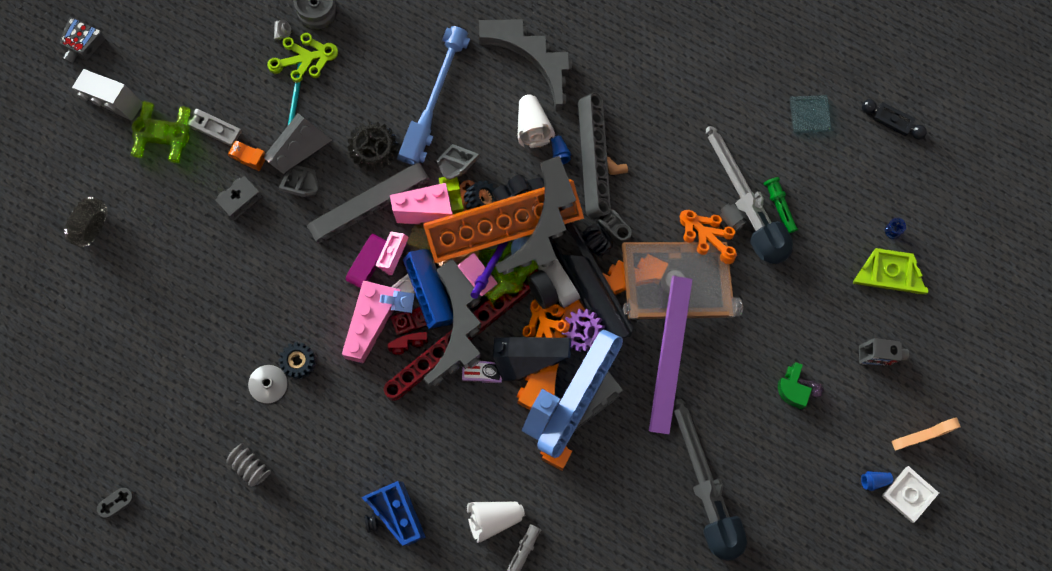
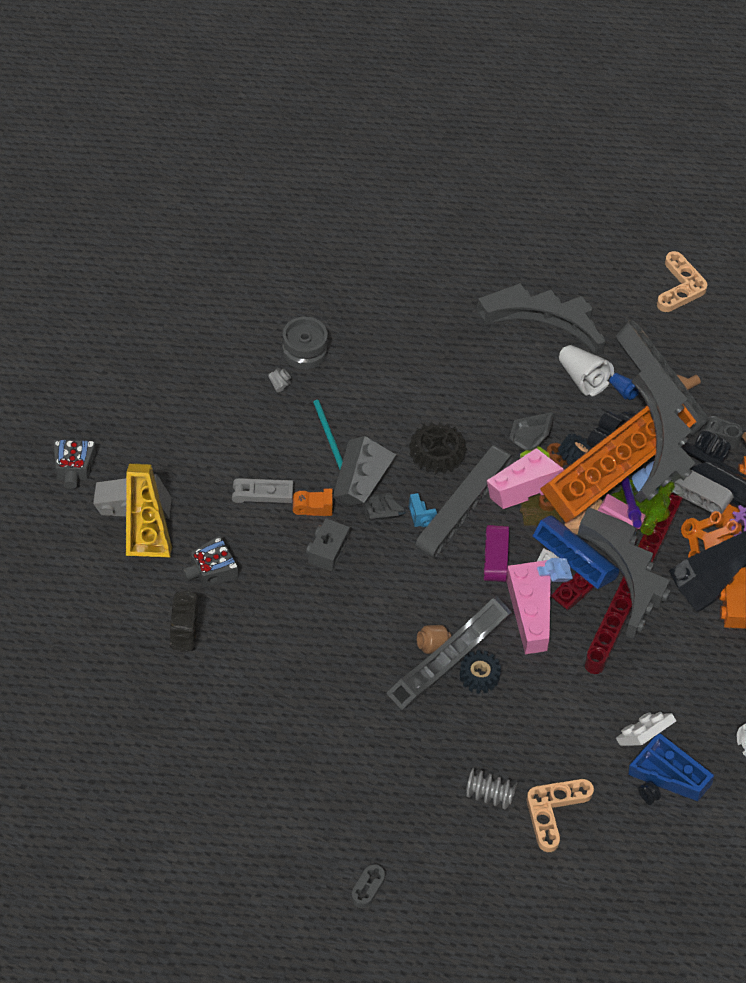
camera: 25 degrees left, 20 degrees down
clear neon green piece [131,101,191,163] -> none
light grey dish [248,365,288,403] -> none
lime plant [267,33,338,83] -> none
bright pink panel [376,232,409,275] -> none
dark red slope [388,332,428,355] -> none
medium blue bar [397,26,470,165] -> none
slope [462,361,502,383] -> none
black tyre [527,270,559,309] -> none
none -> yellow wedge [126,464,172,557]
none -> torso [182,536,238,587]
none -> dark grey arch [387,595,511,710]
none -> dark azure bracket [409,493,437,527]
none -> medium nougat head [417,625,451,654]
none -> light nougat beam [527,779,594,852]
none -> white plate [616,712,676,746]
none -> light nougat beam [657,251,707,312]

